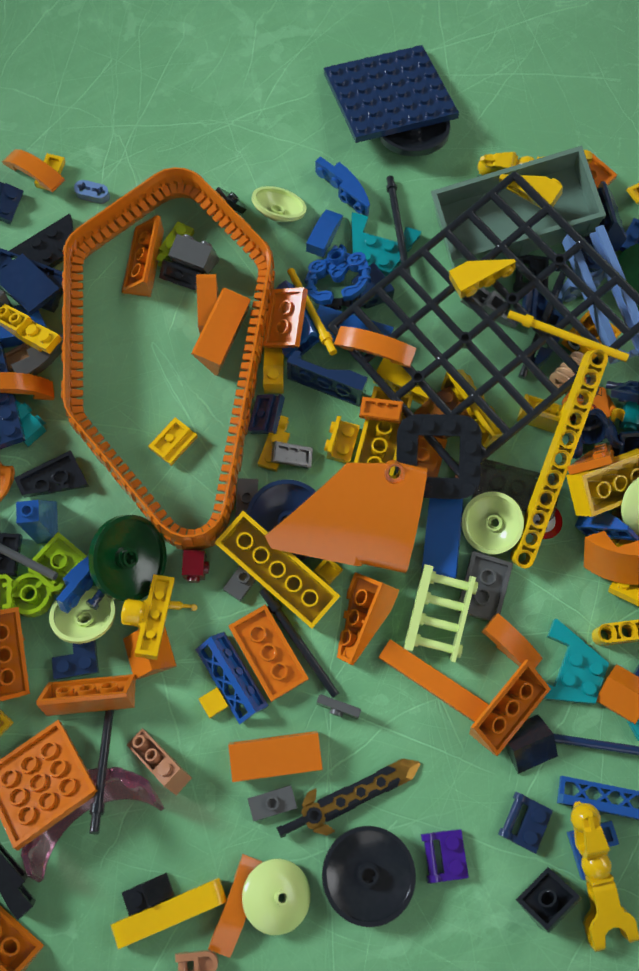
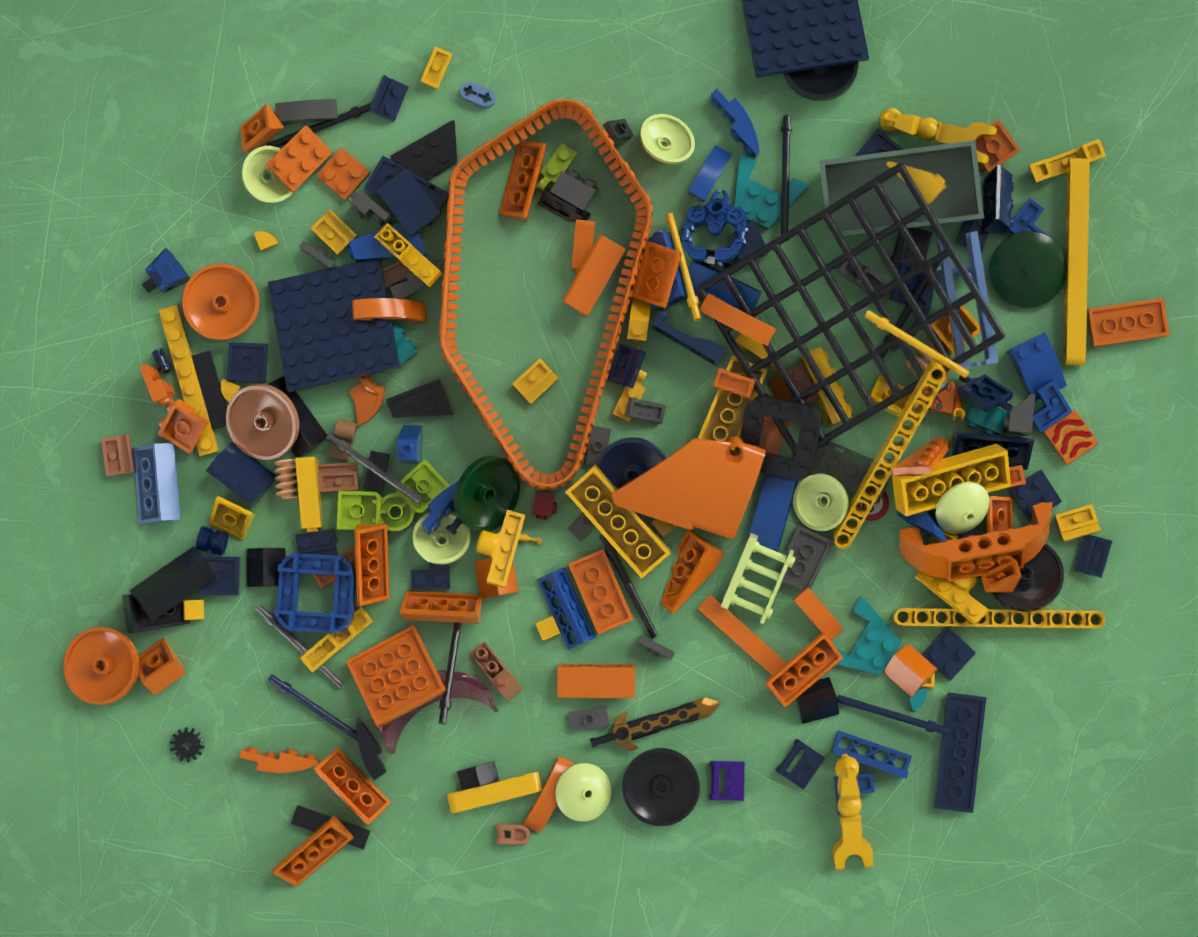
camera: 10 degrees right, 15 degrees up
orange slope [2,149,65,193] -> none
yellow bracket [324,416,360,463] -> none
yellow slope [449,259,516,298] -> none
black slope [516,867,582,933] -> none
dark blue hair [568,408,623,459] -> none

